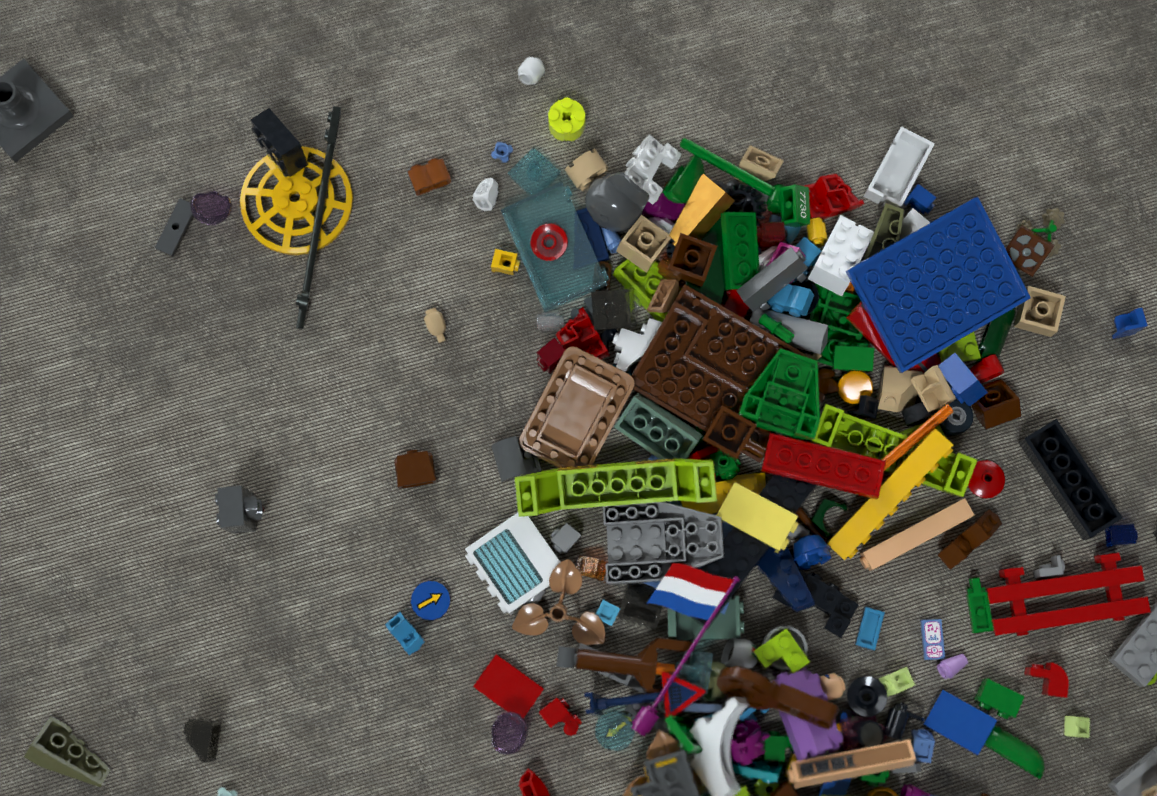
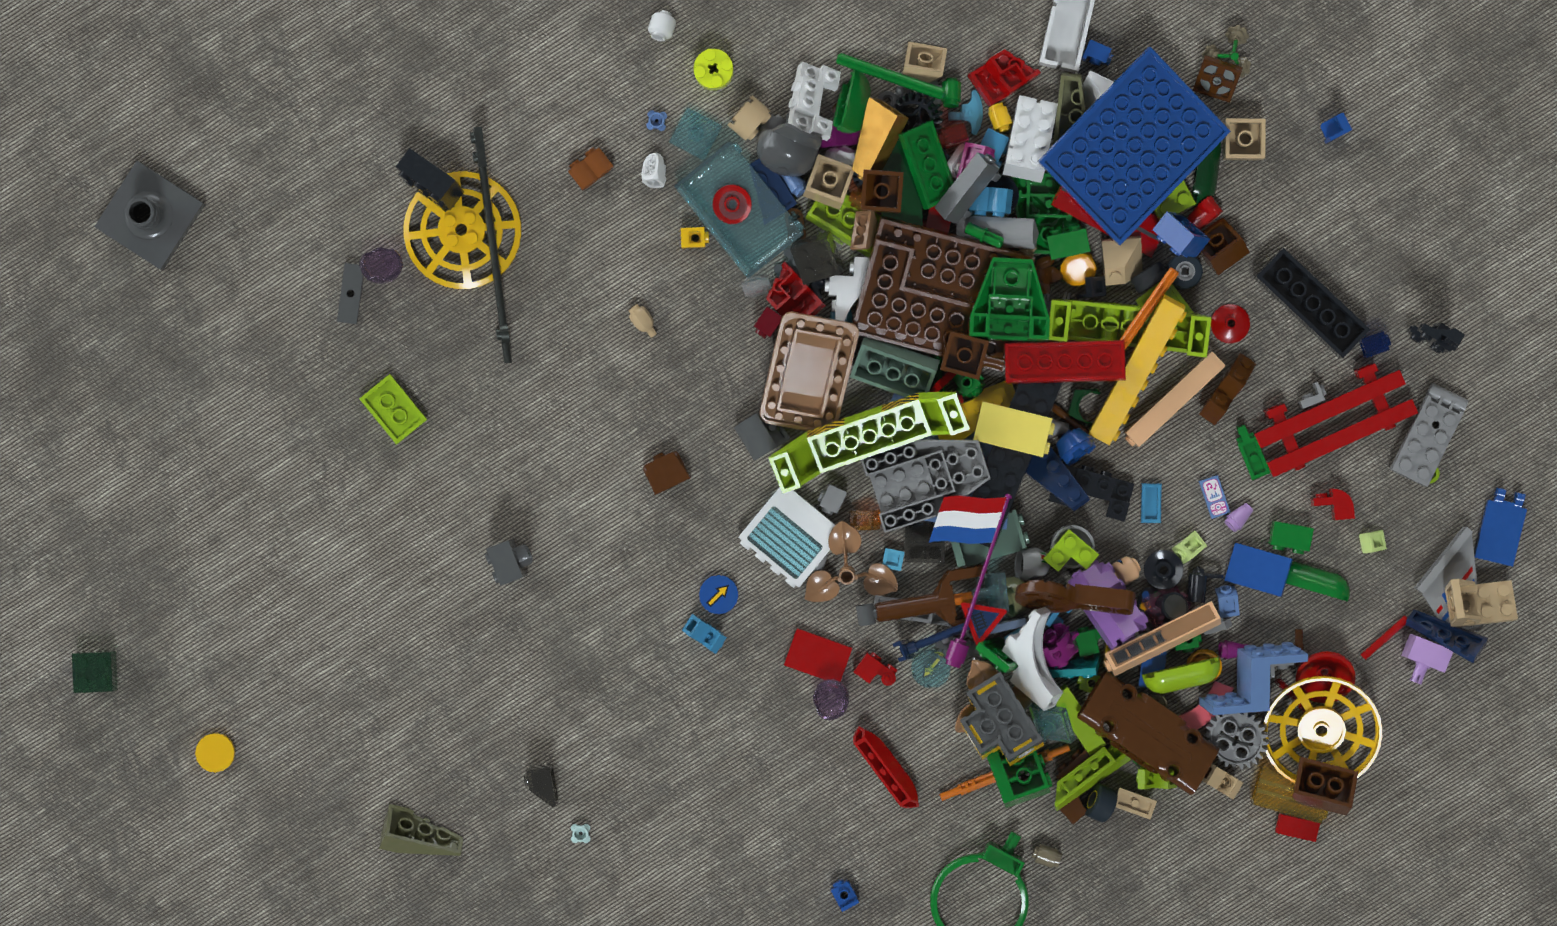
camera: 20 degrees left, 10 degrees up
green brick [780,184,810,227] -> none
tan panel [911,365,956,412] -> none
none -> lime plate [359,374,428,445]

